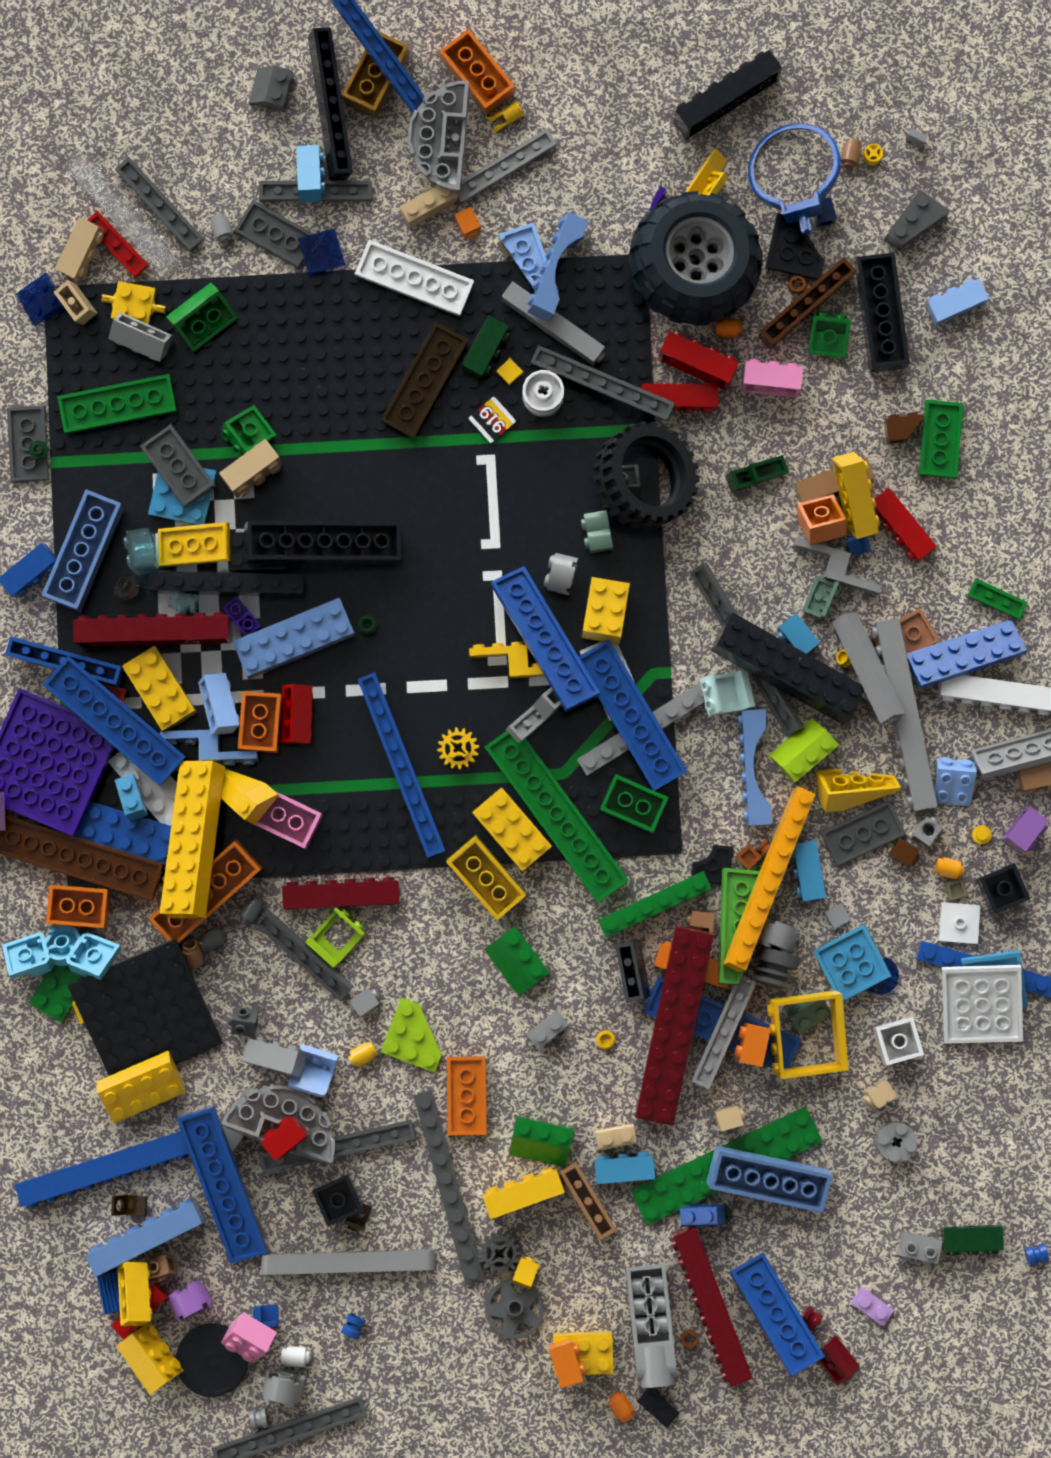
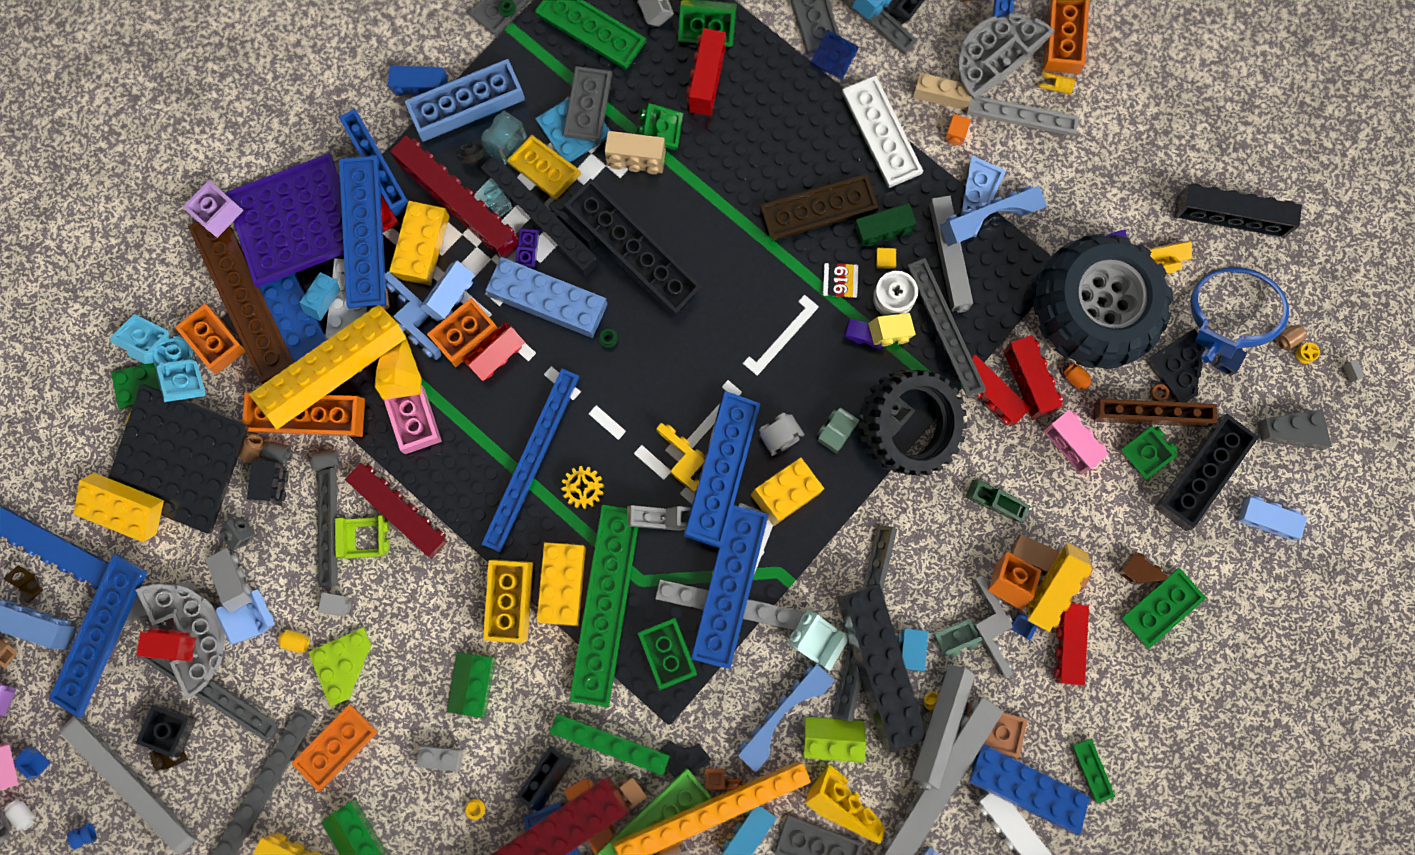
camera: 45 degrees right, 5 degrees down
none -> black brick [246,460,289,506]
none -> red brick [686,28,726,116]
none -> dark purple slope [844,319,884,350]
none -> light yellow brick [868,313,916,346]

